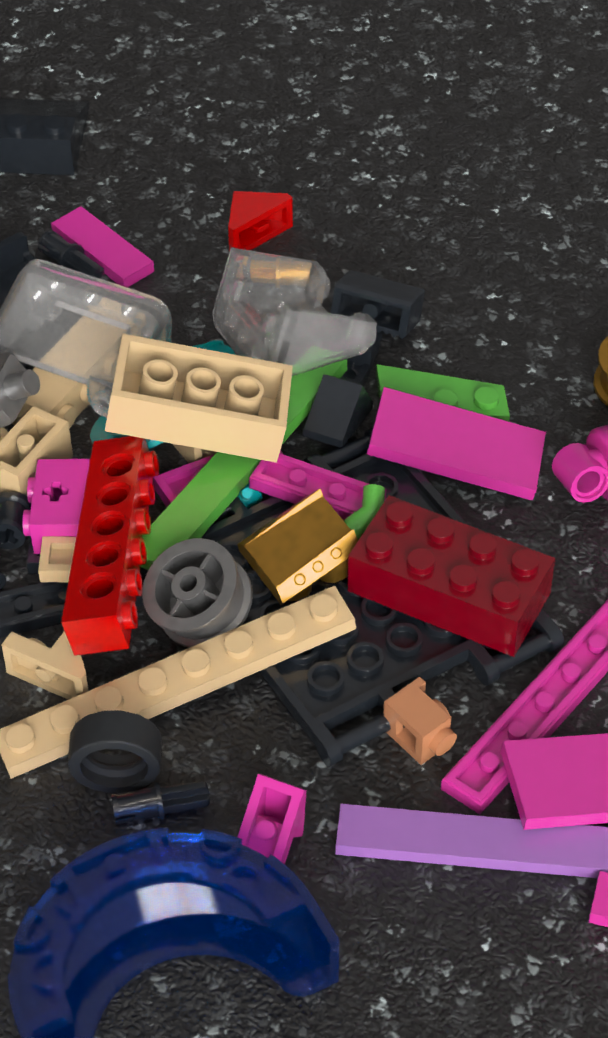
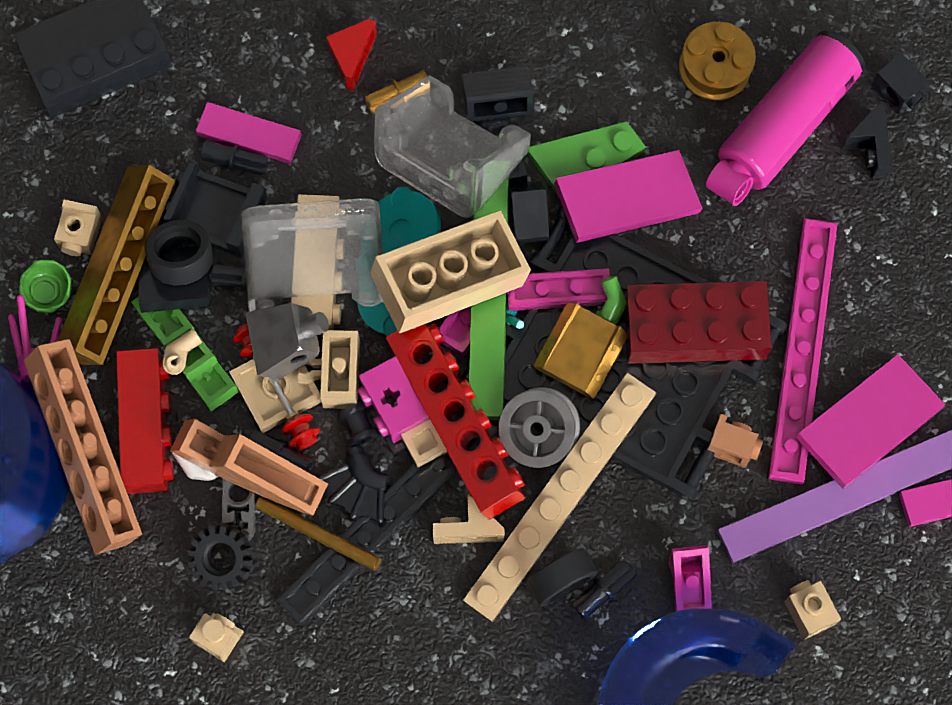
camera: 30 degrees left, 25 degrees up
none -> tan brick [784,580,841,640]

